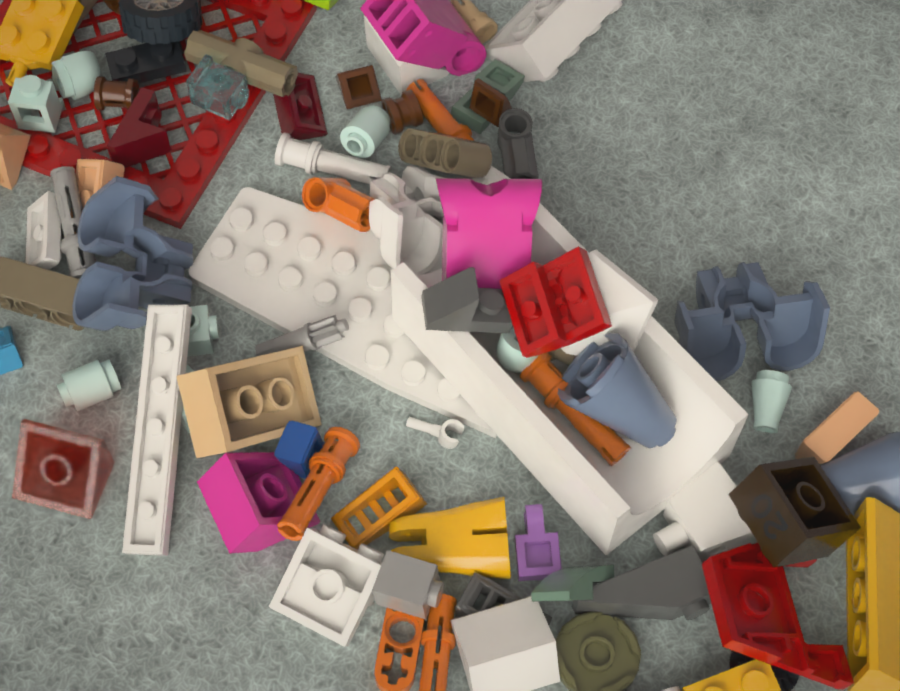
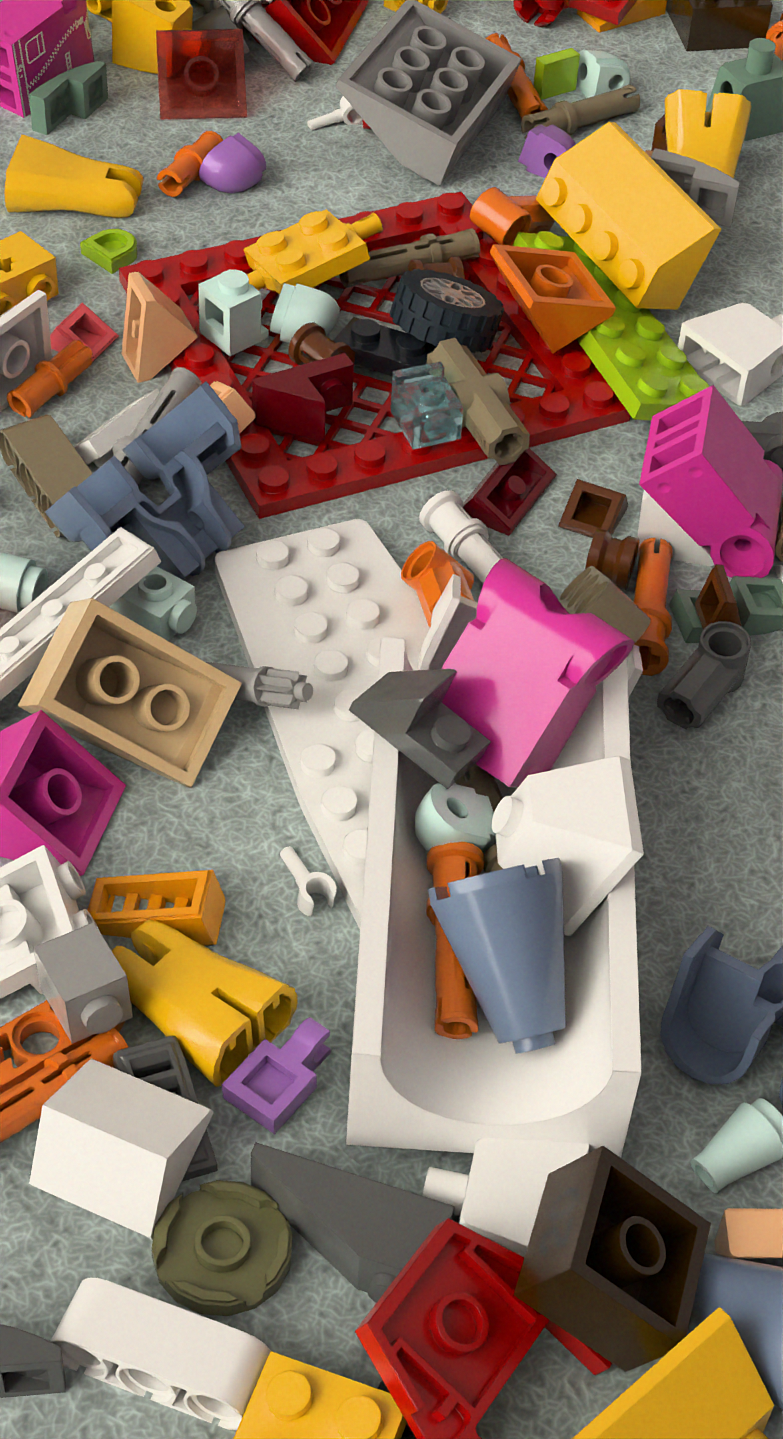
camera: 40 degrees right, 15 degrees down
blue slope [274,421,324,479] -> none
orange pin [277,426,360,541] -> none
light aqua brick [340,105,390,158] -> none
red slope [499,246,612,358] -> none
sand green slope [531,564,615,602] -> none

